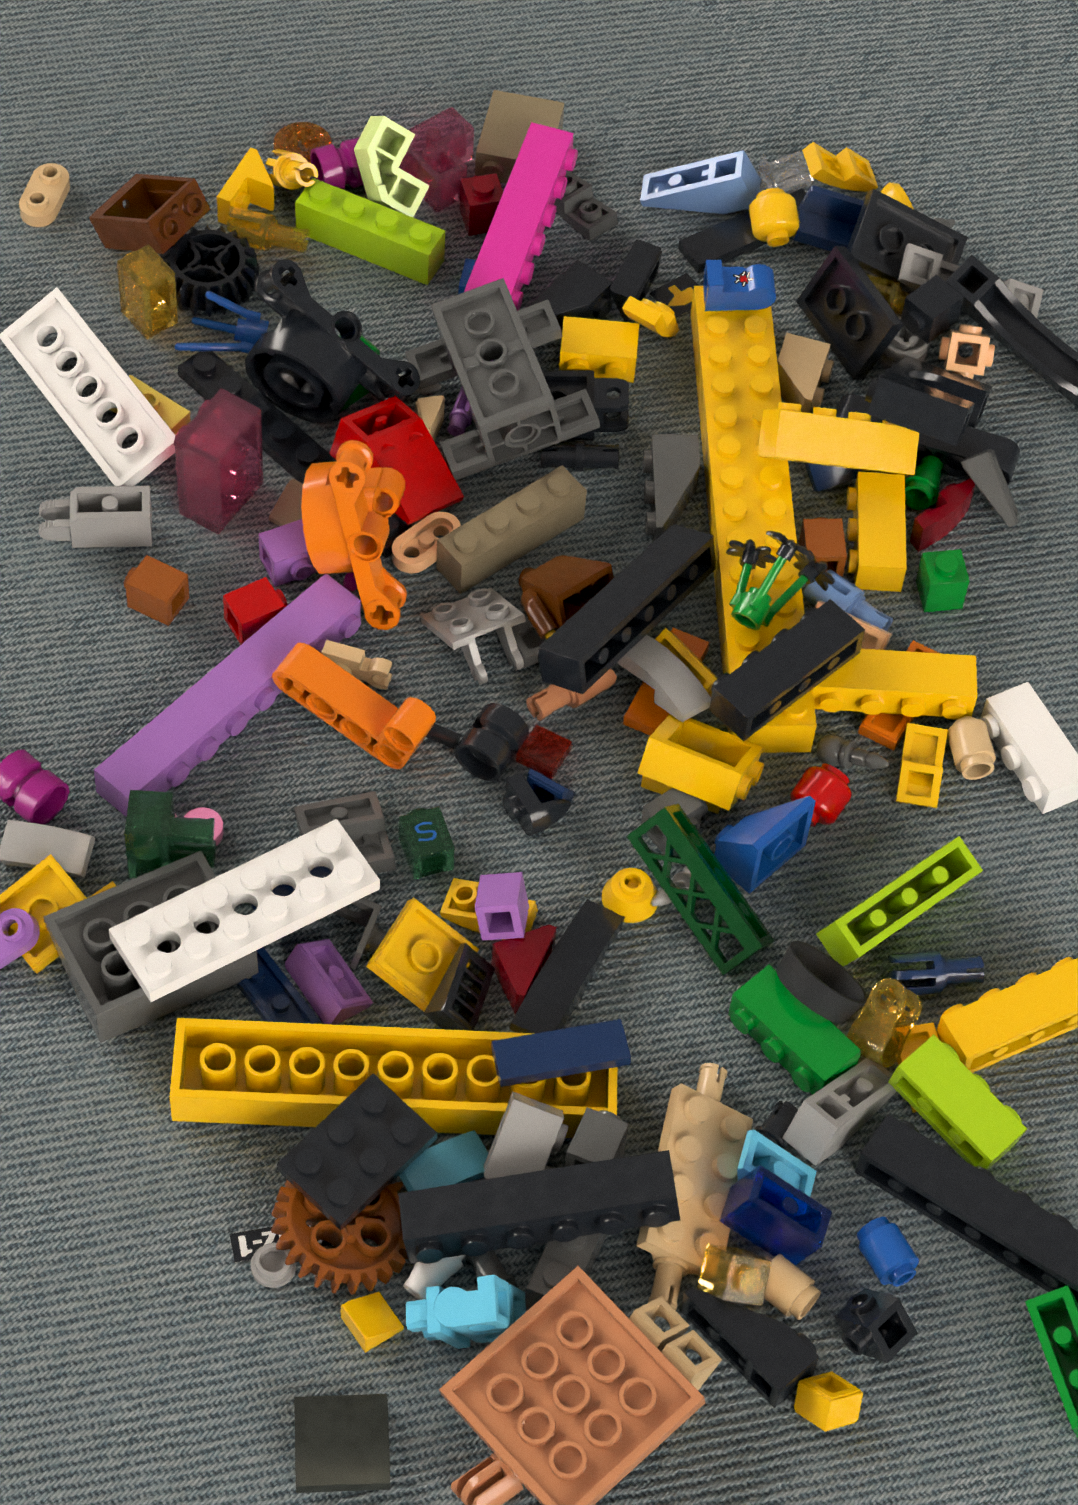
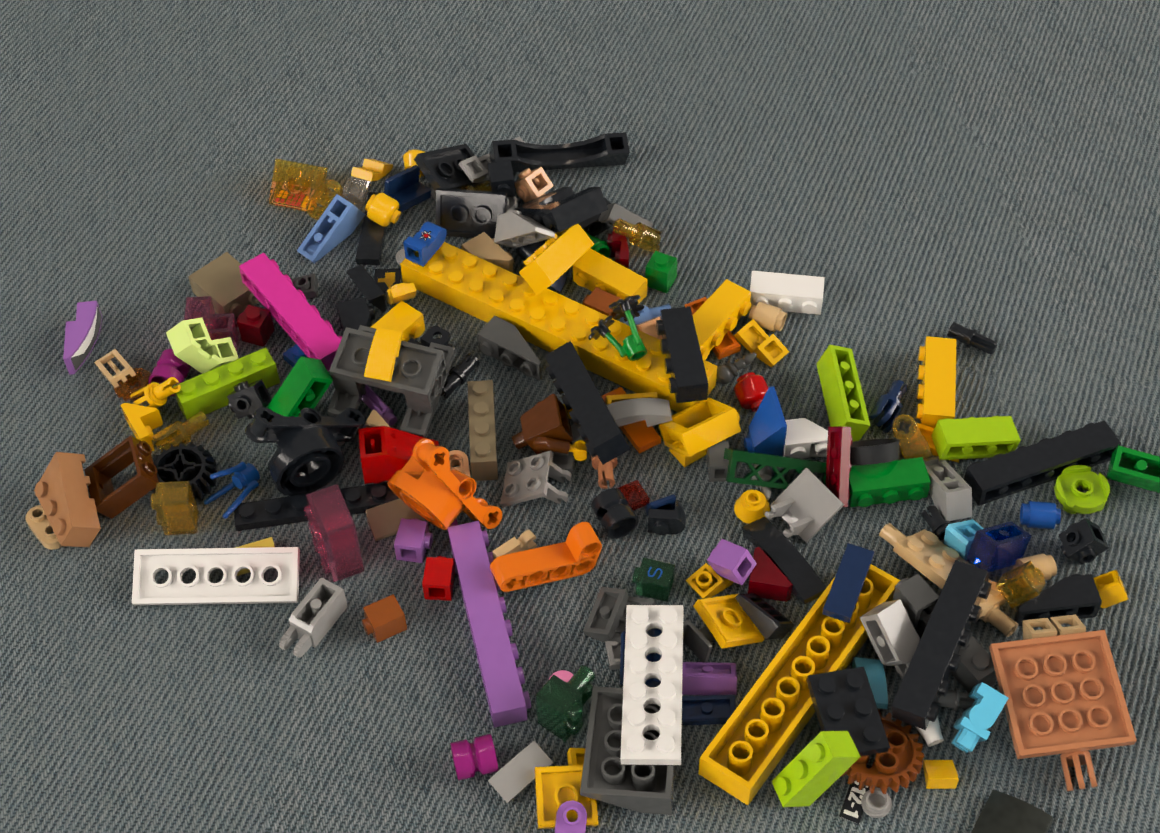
camera: 50 degrees left, 5 degrees down
none -> medium nougat wedge [34,452,101,547]
none -> medium lavender slope [63,301,102,375]
none -> tan tile [94,349,136,388]
none -> black brick [227,379,272,419]
none -> green brick [267,356,333,417]
none -> clear yellow slope [269,159,328,212]
none -> clear yellow plate [306,179,343,220]
none -> yellow slope [364,327,403,382]
none -> light grey slope [494,210,555,248]
none -> clear yellow arm [613,218,661,254]
none -> light grey plate [764,468,844,543]
none -> lime brick [771,731,861,807]
none -> white slope [783,418,828,459]
none -> dark red plate [825,426,852,507]
none -> lime plate [1054,465,1110,514]

